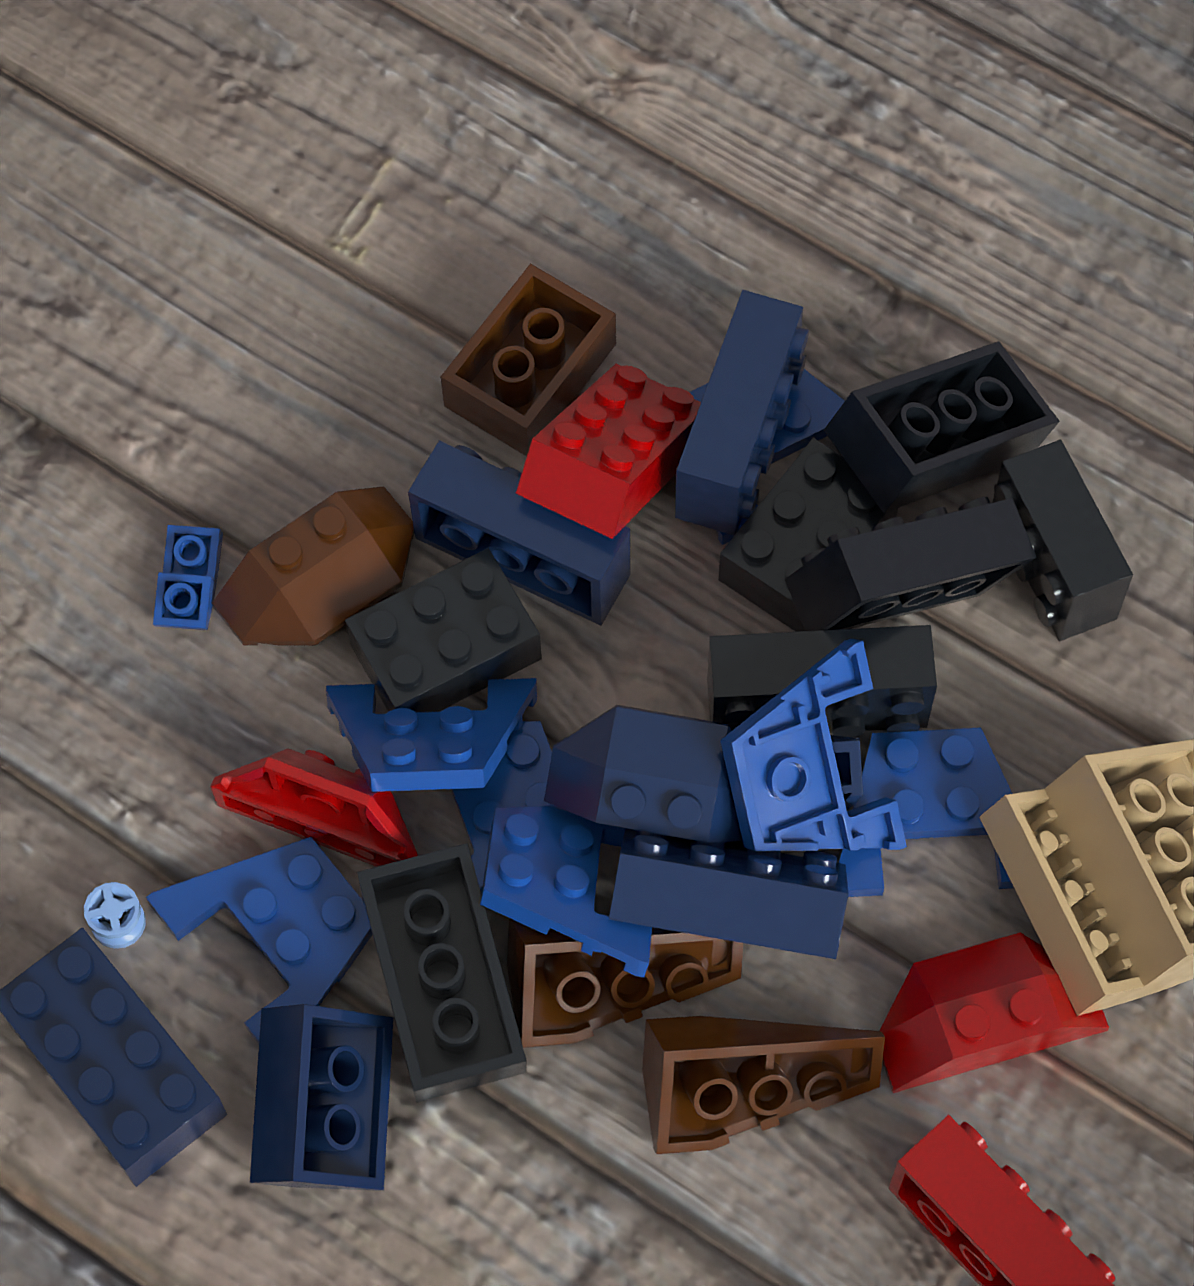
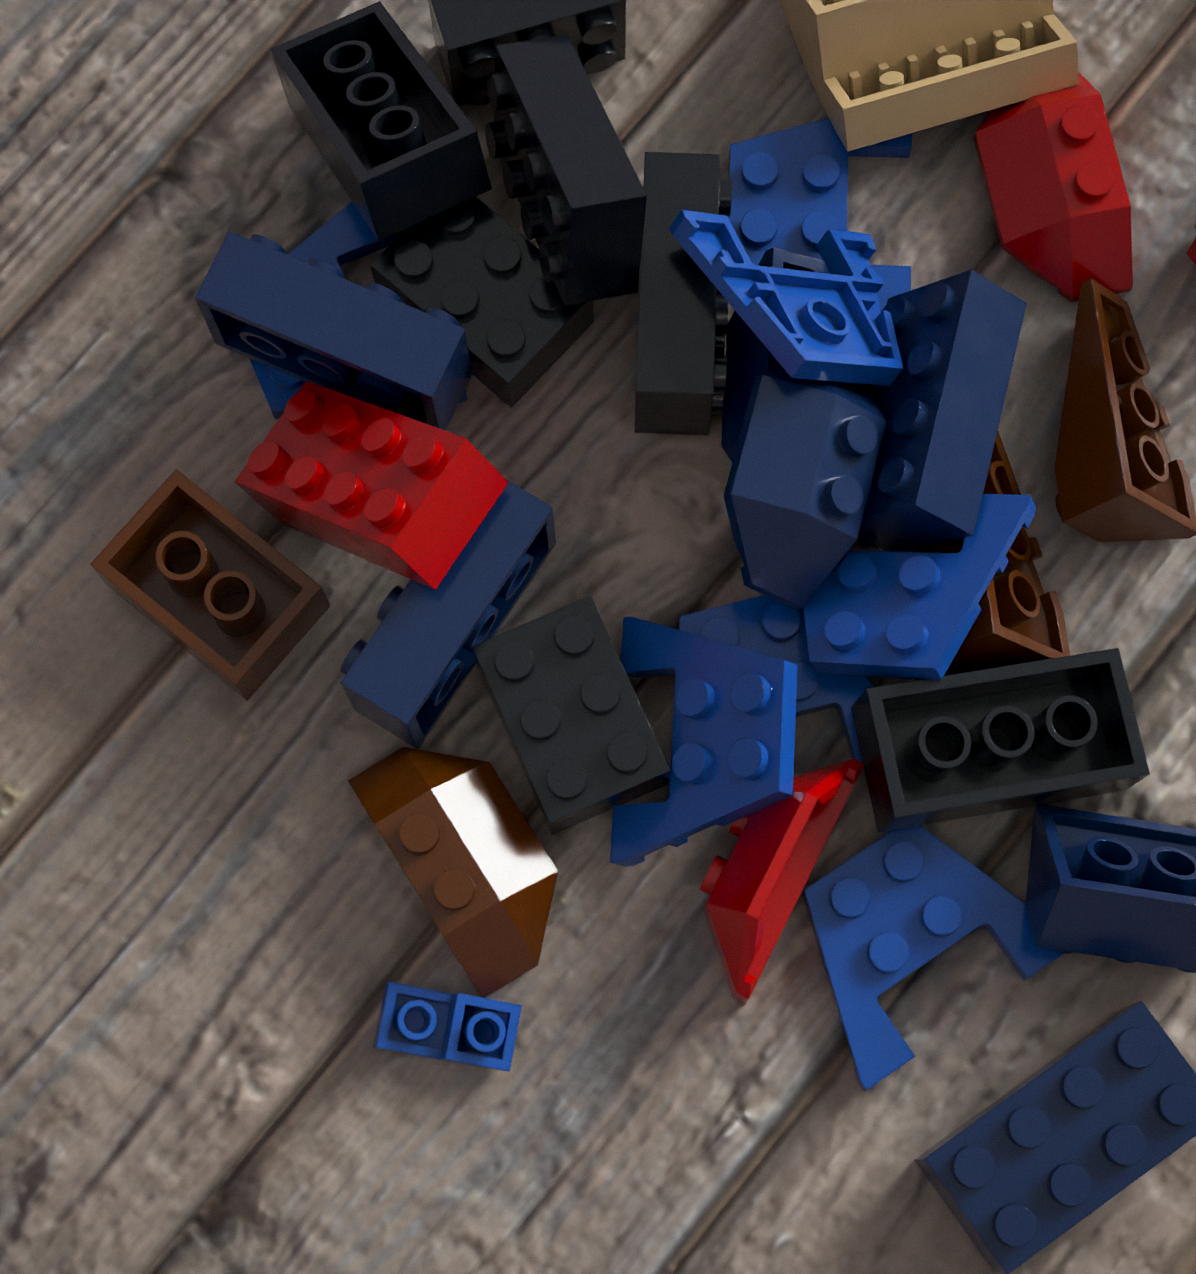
camera: 85 degrees left, 10 degrees up
light blue wheel [84,882,146,949] -> none

